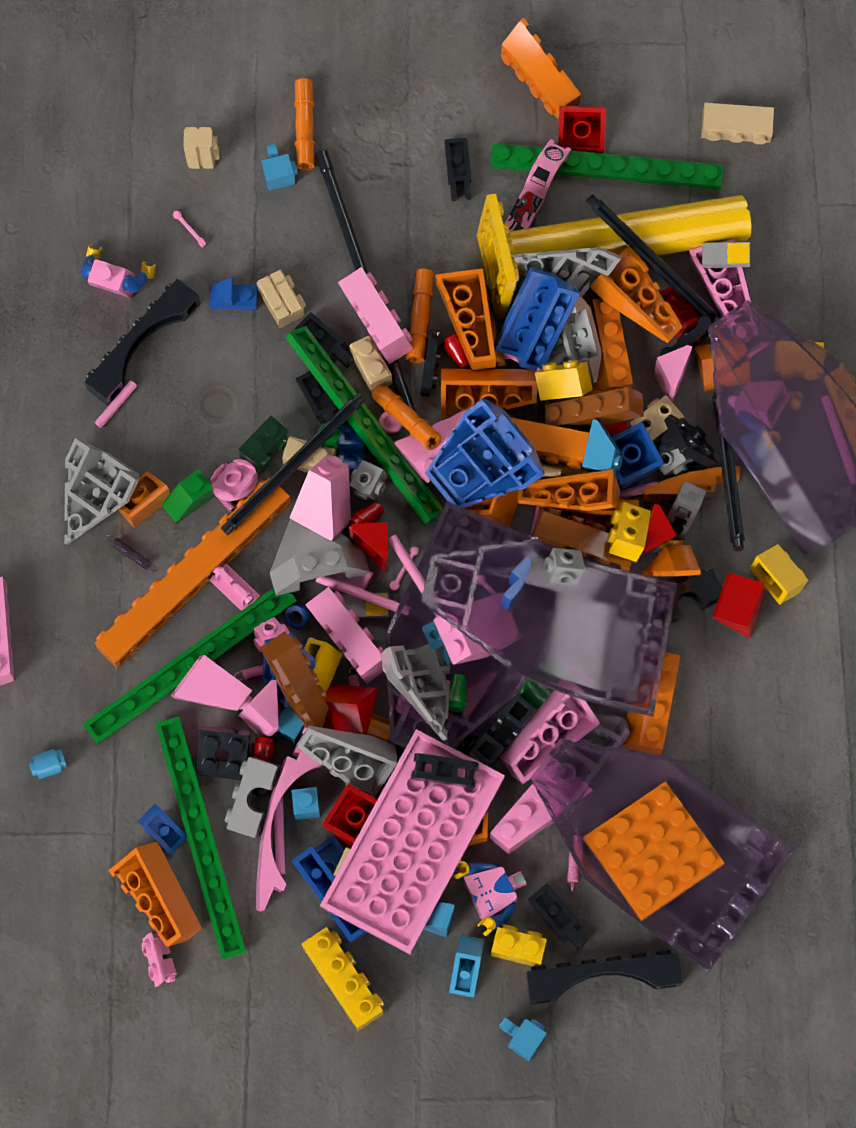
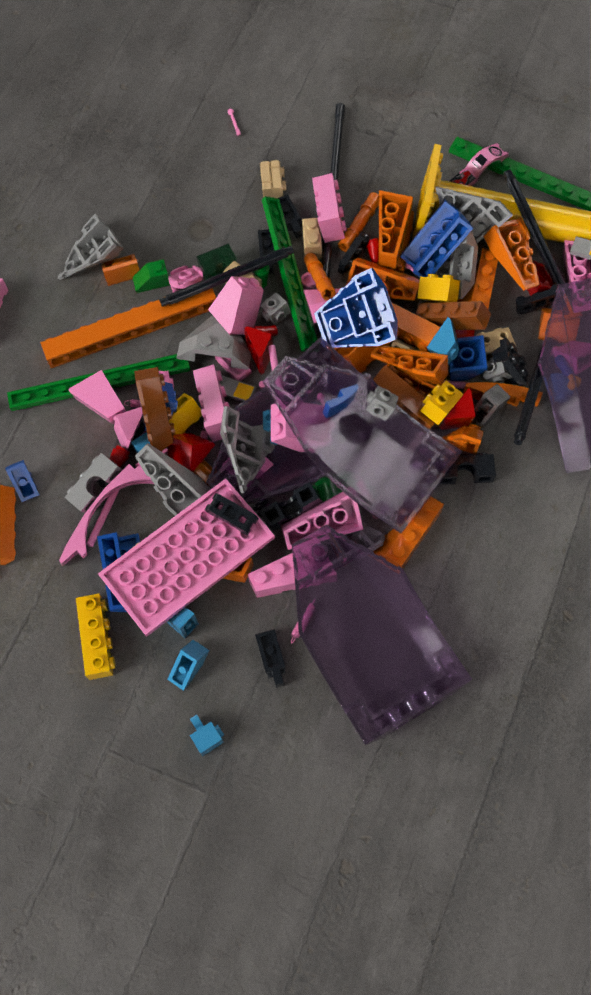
camera: 25 degrees right, 5 degrees down
torso [80,244,156,298] -> none
black arch [85,279,201,406] -> none
bright pink piece [95,380,137,428] -> none
clear purple piece [106,535,157,572] -> none
green plate [155,716,247,961] -> none
tan brick [184,127,220,169] -> none
black piece [196,726,251,780] -> none
bright pink hinge [209,563,260,611] -> none
blue slope [210,278,258,310] -> none
dark azure brick [261,144,298,191] -> none
blue piece [285,604,310,629] -> none
dark azure brick [291,787,320,820] -> none
orange piece [294,78,315,170] -> none
bright pink bar [316,576,410,616] -> none
red slope [322,783,377,846] -> none
blue slope [339,425,364,475] -> none
black hinge [444,138,471,201] -> none
green cone [448,674,467,712] -> none
torso [454,861,527,936] -> none
yellow brick [491,925,547,966] -> none
orange wedge [501,18,581,119] -> none
black arch [526,950,682,1005] -> none
red slope [558,106,606,152] -> none
orange plate [583,781,725,922] -> none
bright pink slope [653,345,692,403] -> none
red slope [712,573,766,638] -> none
yellow brick [749,544,809,605] -> none

